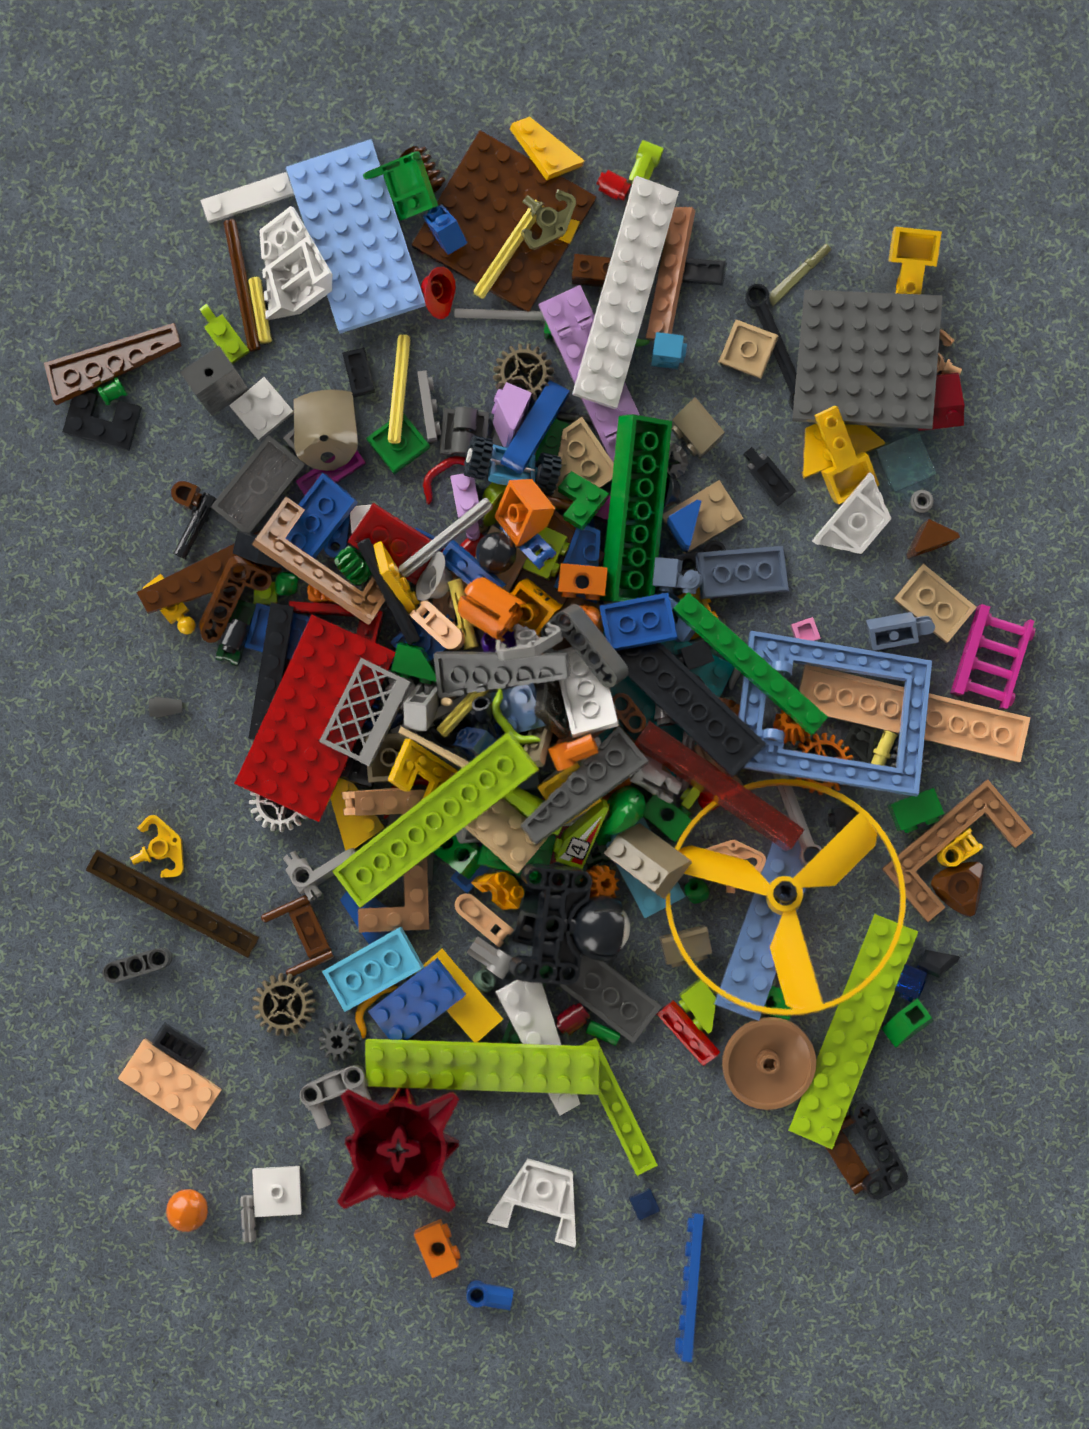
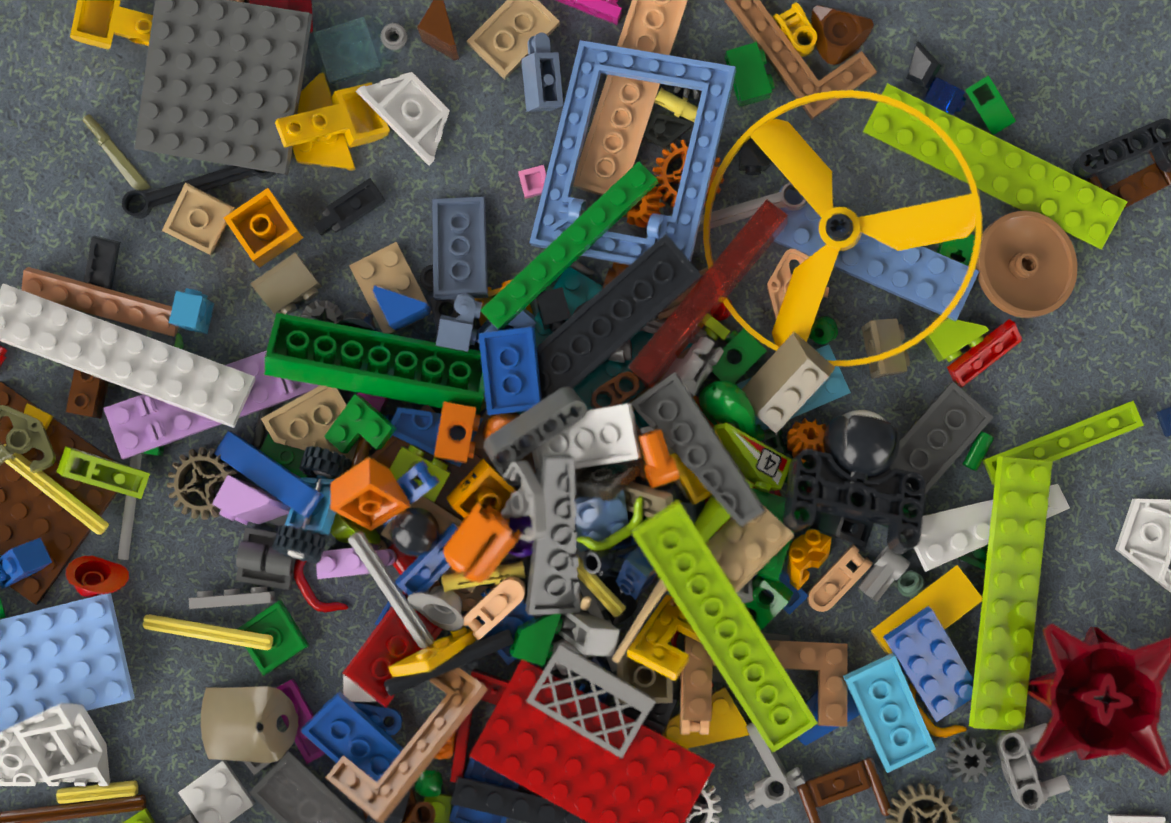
camera: 85 degrees left, 0 degrees up
green gear [334,546,372,585] -> none
black plate [342,347,375,398] -> none
dark red brick [555,1002,591,1035] -> none
none -> lime slope [57,446,150,499]
none -> light orange brick [224,188,303,268]

